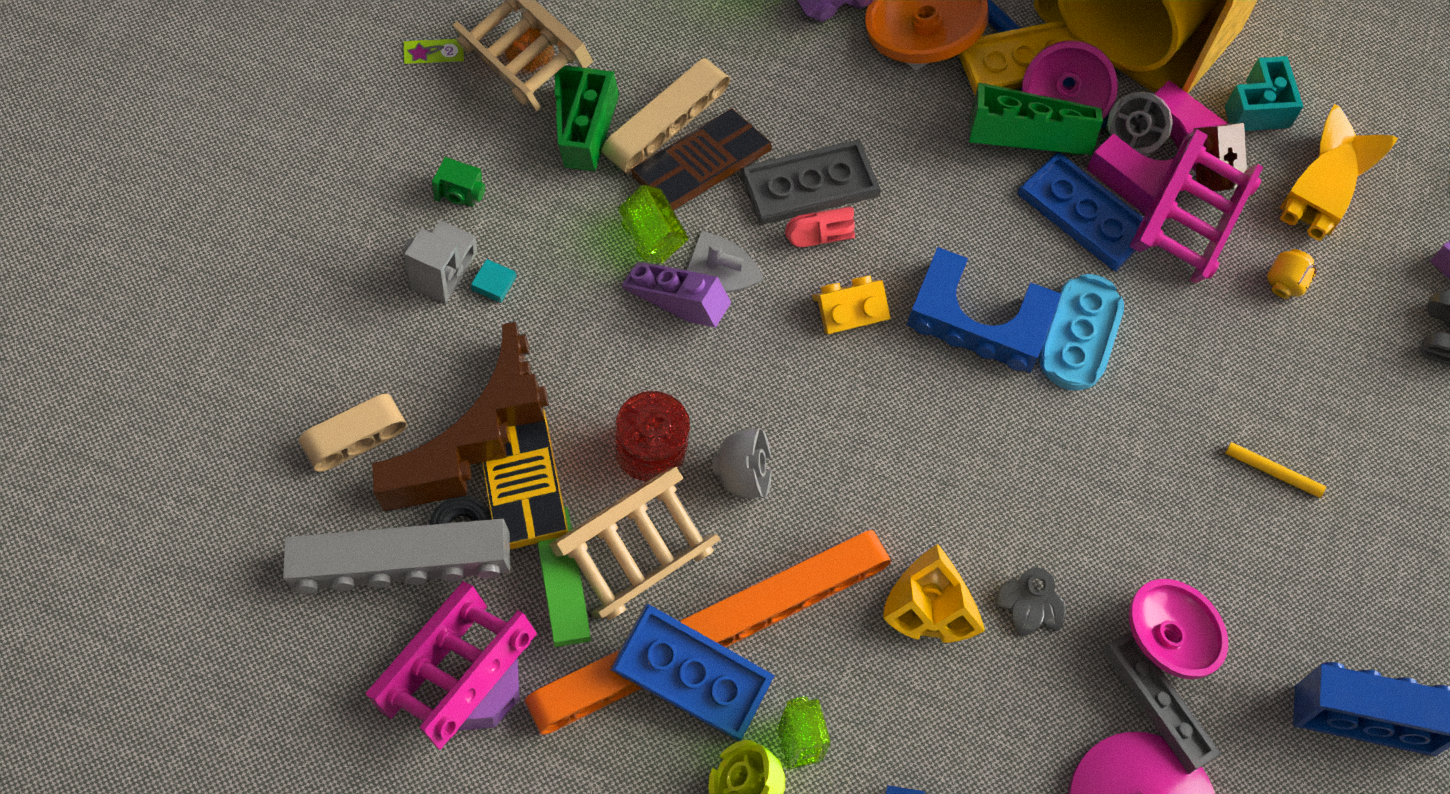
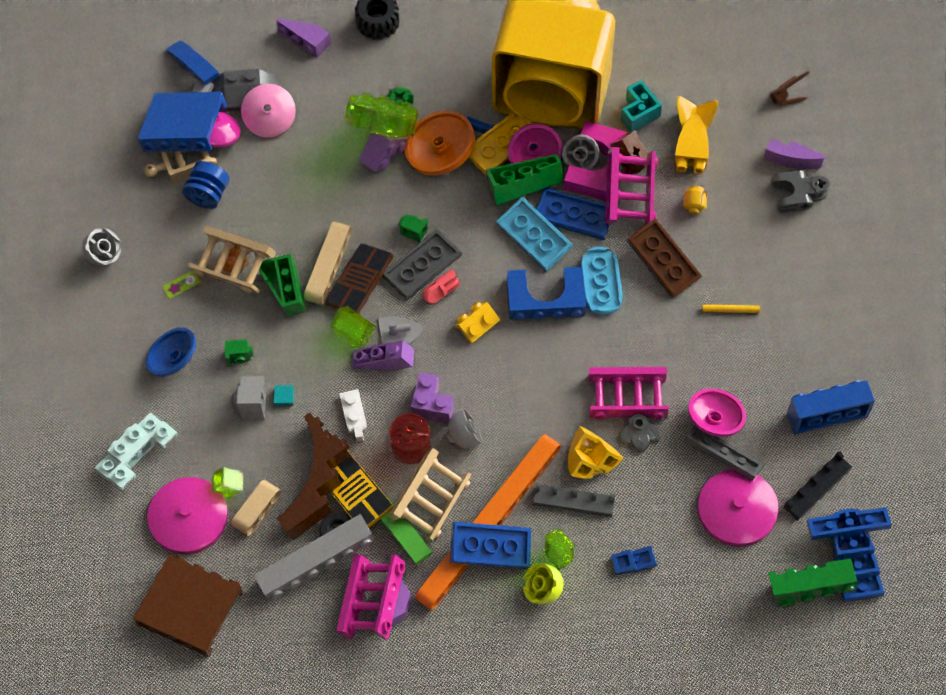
camera: 15 degrees left, 0 degrees up
none -> light aqua bracket [95,412,178,491]
none -> reddish brown panel [133,555,243,657]
none -> blue dish [146,327,196,377]
none -> dark pink dish [147,477,228,554]
none -> clear neon green brick [212,467,244,498]
none -> white hinge [339,389,367,442]
none -> green brick [398,213,429,243]
none -> medium lavender brick [411,372,454,423]
none -> medium azure tile [496,197,574,271]
none -> dark grey hinge [533,482,615,517]
none -> dark pink fence [588,367,669,420]
none -> reddish brown tile [626,218,702,299]

